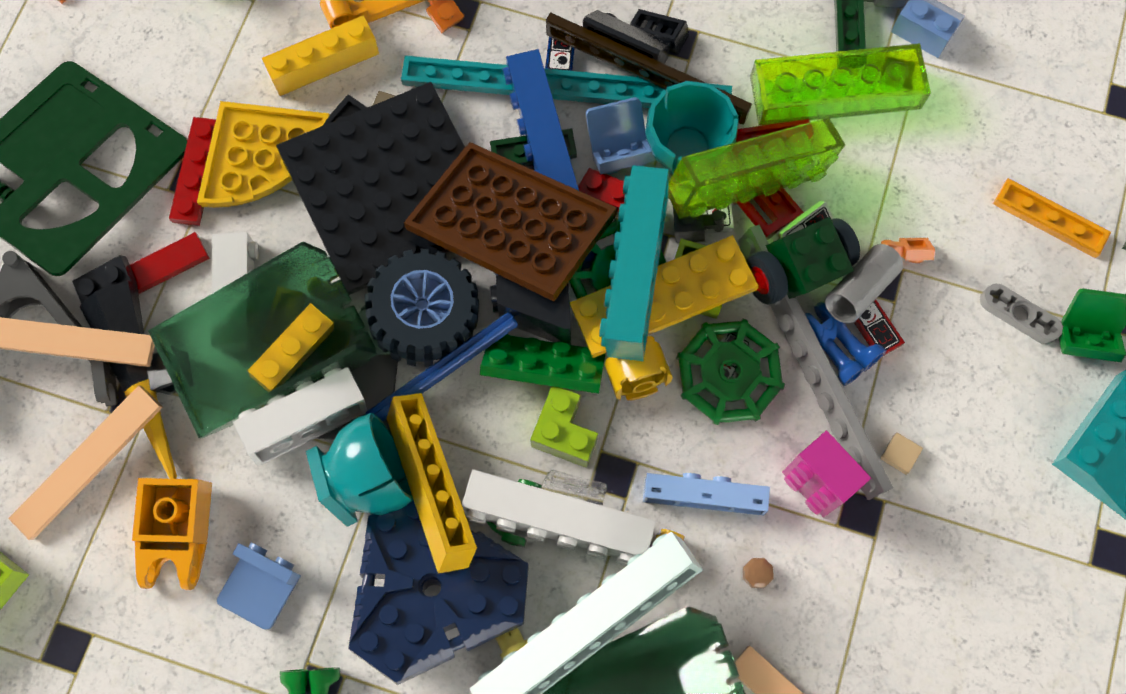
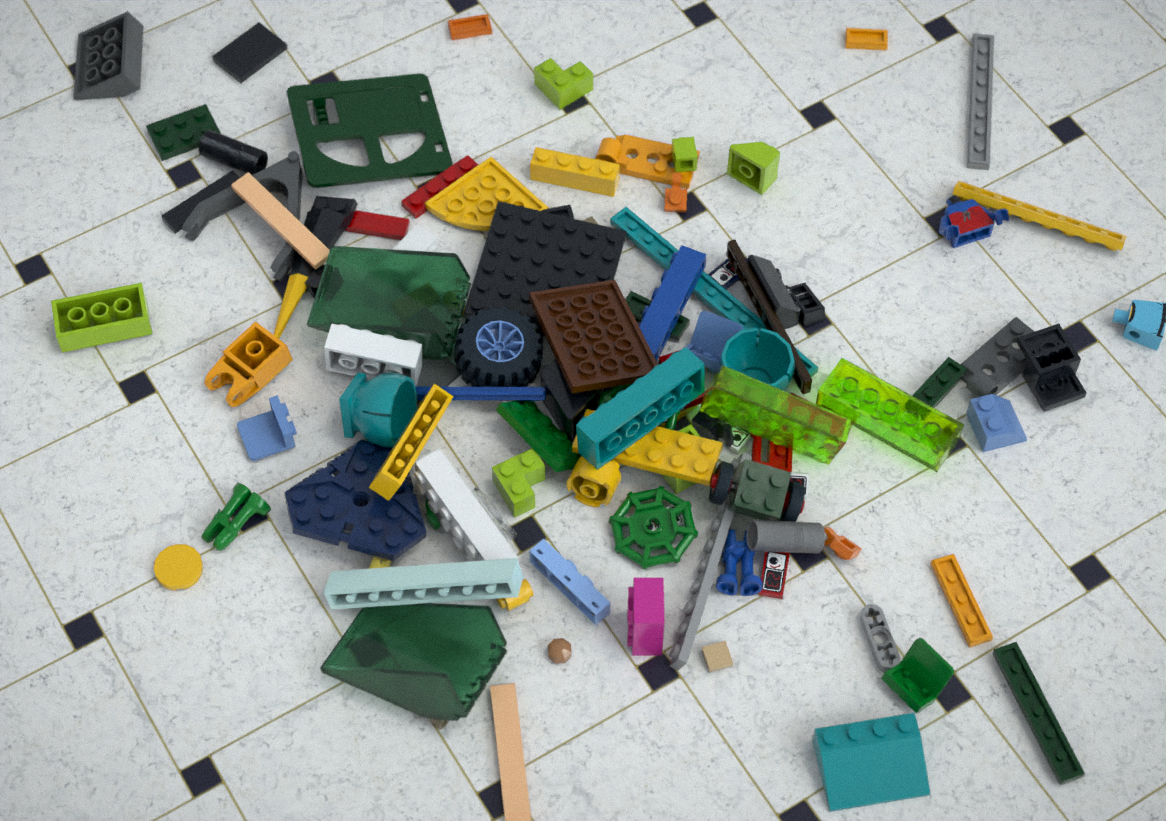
camera: 40 degrees right, 15 degrees down
light nougat tile [8,385,163,540] -> none
yellow brick [248,303,334,396] -> none

